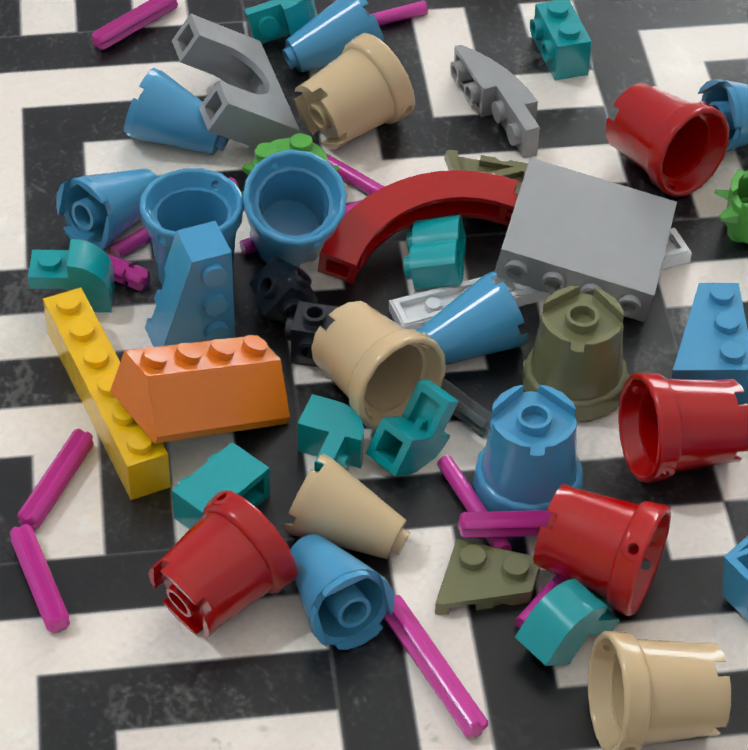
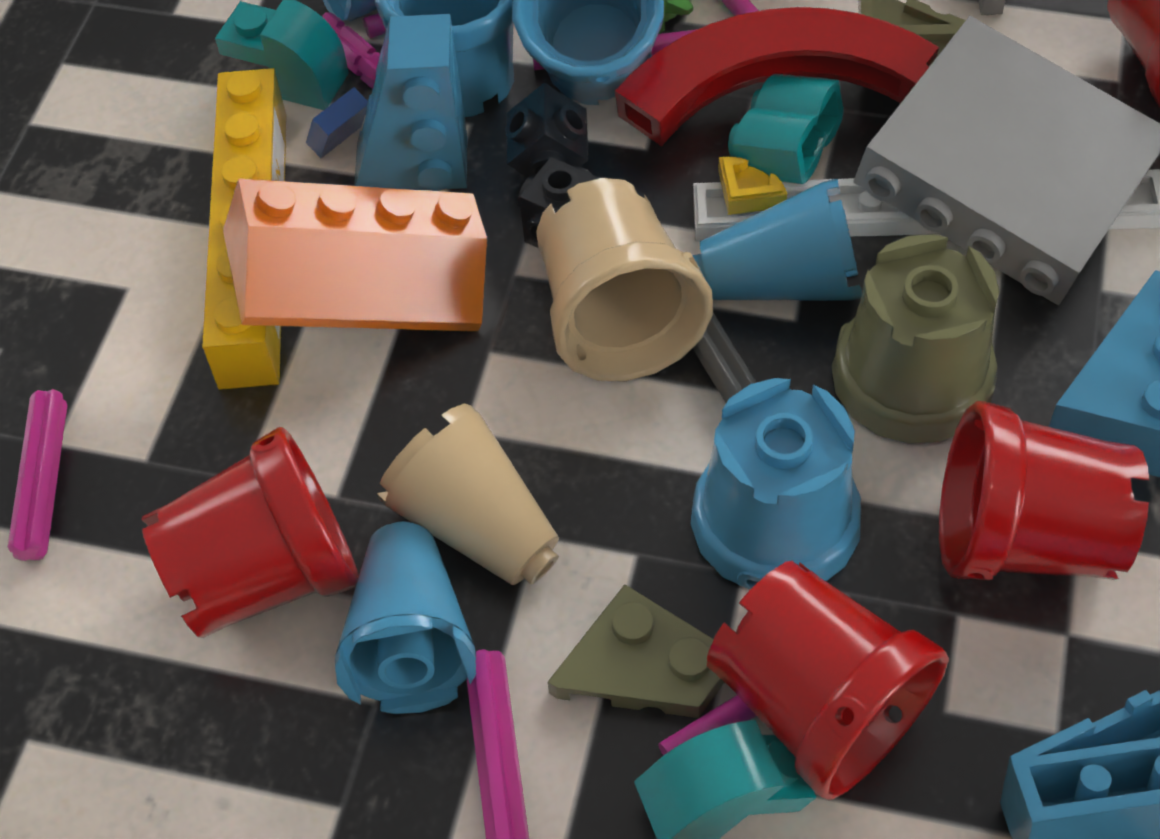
camera: 25 degrees right, 10 degrees up
dark pink axle [18,429,94,530] -> none
teal brick [172,442,270,530] -> none
teal brick [297,394,364,472] -> none
teal brick [365,379,459,476] -> none
dark pink bar [437,455,512,551] -> none
dark pink axle [458,510,552,538] -> none
none -> blue tile [306,87,368,159]
none -> yellow tile [718,157,787,215]

